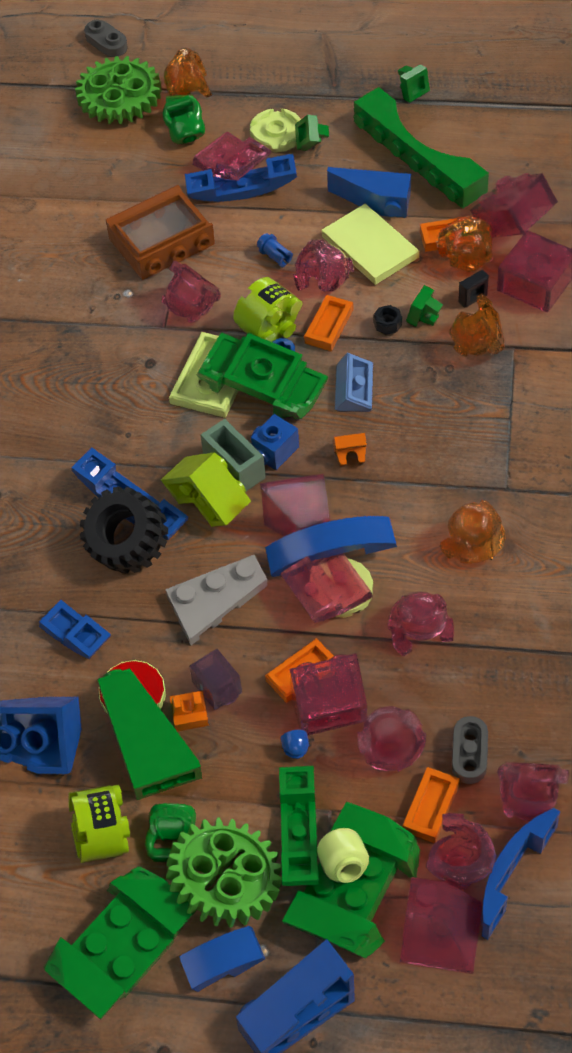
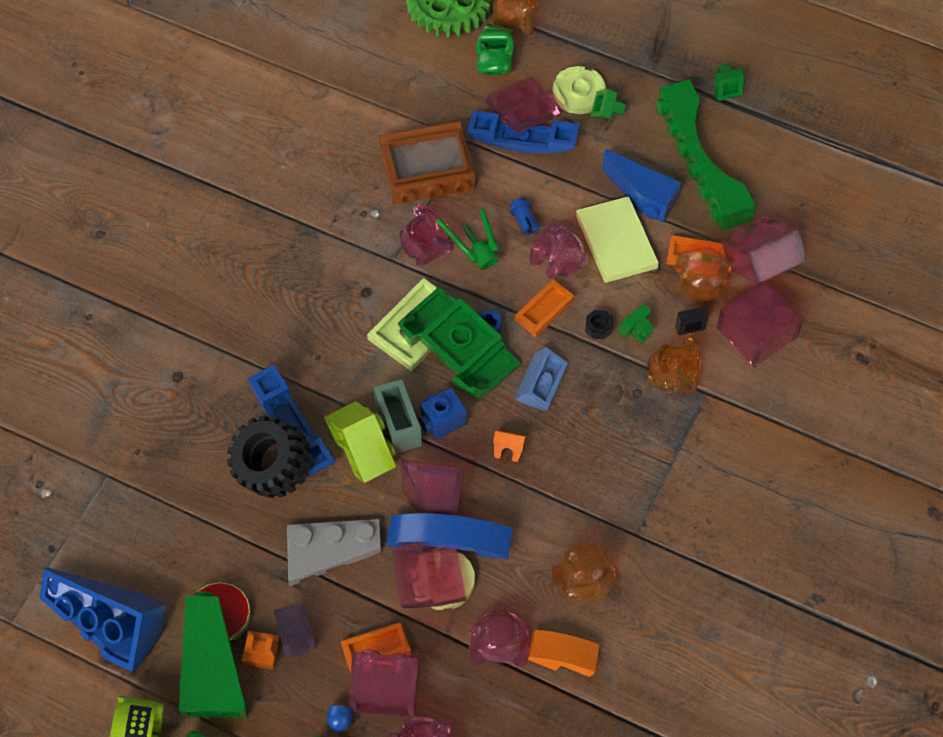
camera: 15 degrees right, 5 degrees up
blue slope [39,600,111,659] -> none
lime brick [233,277,303,342] -> none
none -> green plant [436,209,500,270]
none -> orange slope [527,630,600,677]

